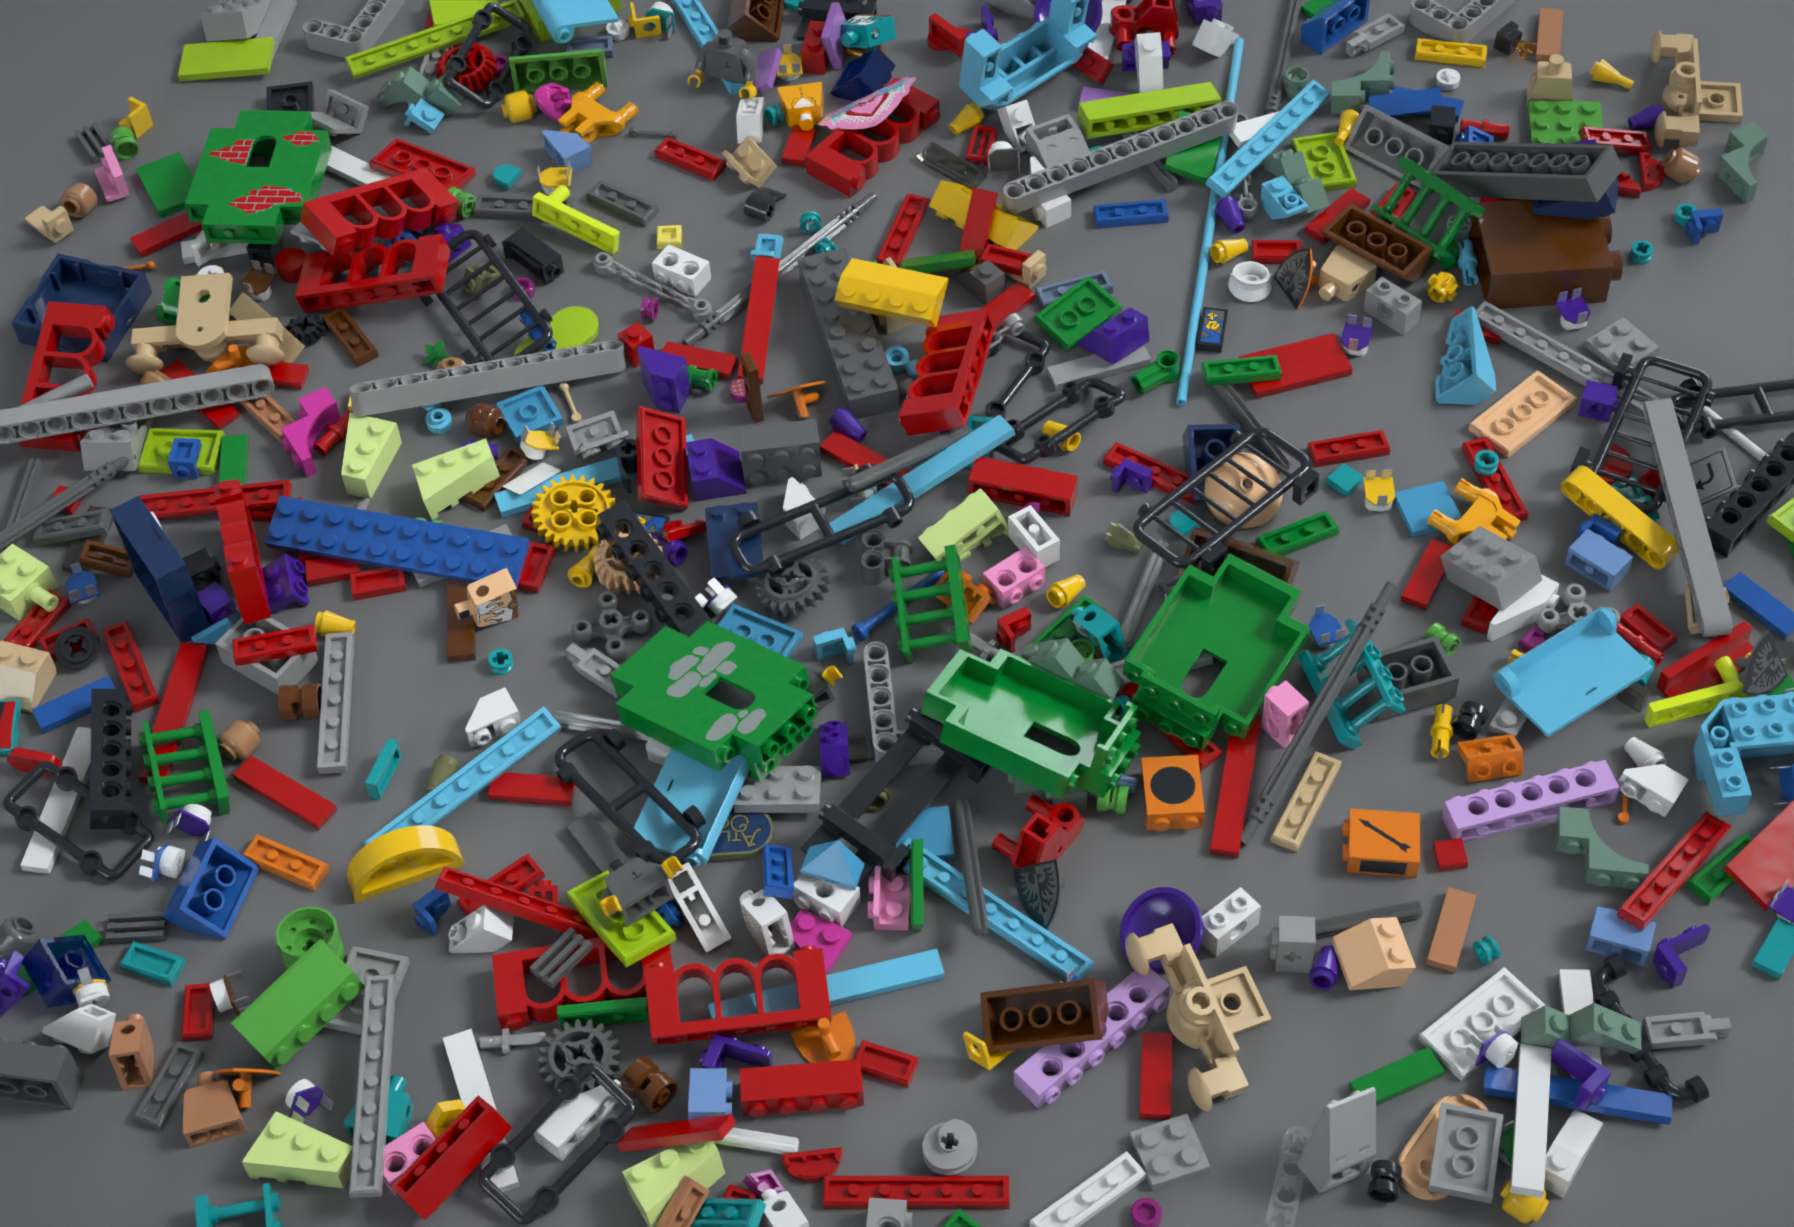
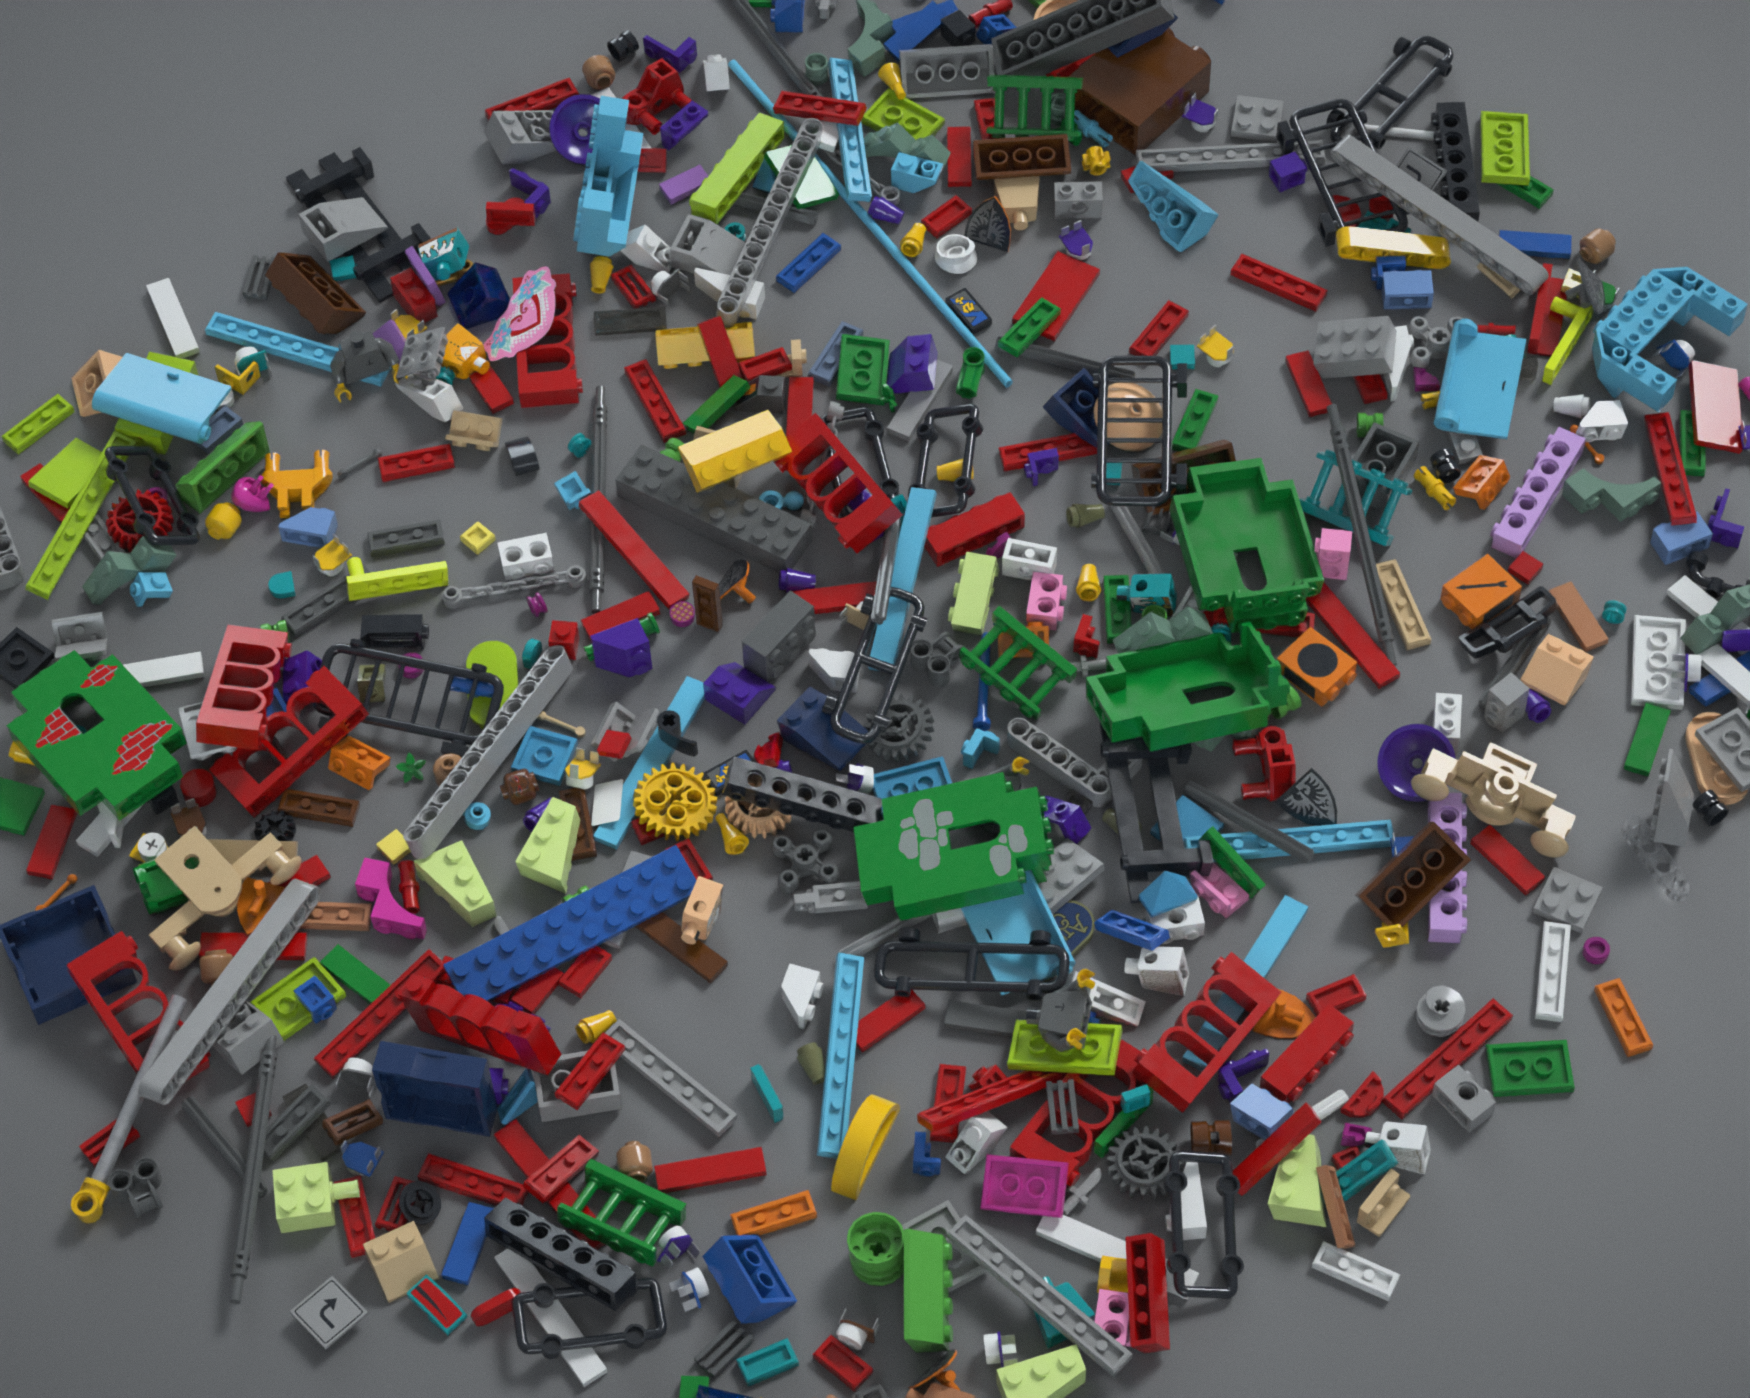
camera: 45 degrees left, 5 degrees up
reddish brown wheel [278,683,322,721] -> none
red tile [369,138,476,190] -> none
teal bush [488,649,514,675] -> none
red tile [635,406,689,511] -> none
dark pink wing [790,908,852,975] -> none
teal bush [814,237,838,254] -> none
white slope [1134,32,1163,93] -> none
blue piece [1309,604,1346,647] -> none
dark azure tile [1394,481,1462,538] -> none
light orange connector [1427,478,1521,545] -> none
light nougat tile [1468,370,1577,458] -> none
teal bush [1474,450,1499,476] -> none
red tile [1620,603,1678,652] -> none
teal bush [1629,240,1654,264] -> none
none -> orange bracket [328,735,391,790]
none -> light grey hinge [396,327,448,379]
none -> teal tile [522,638,543,669]
none -> red tile [523,1135,599,1203]
none -> red tile [597,730,632,759]
none -> red tile [773,91,867,126]
none -> green plant [880,384,898,413]
none -> dark pink tile [980,1154,1069,1218]
none -> teal tile [1121,1084,1150,1113]
none -> black bar [1459,586,1558,659]

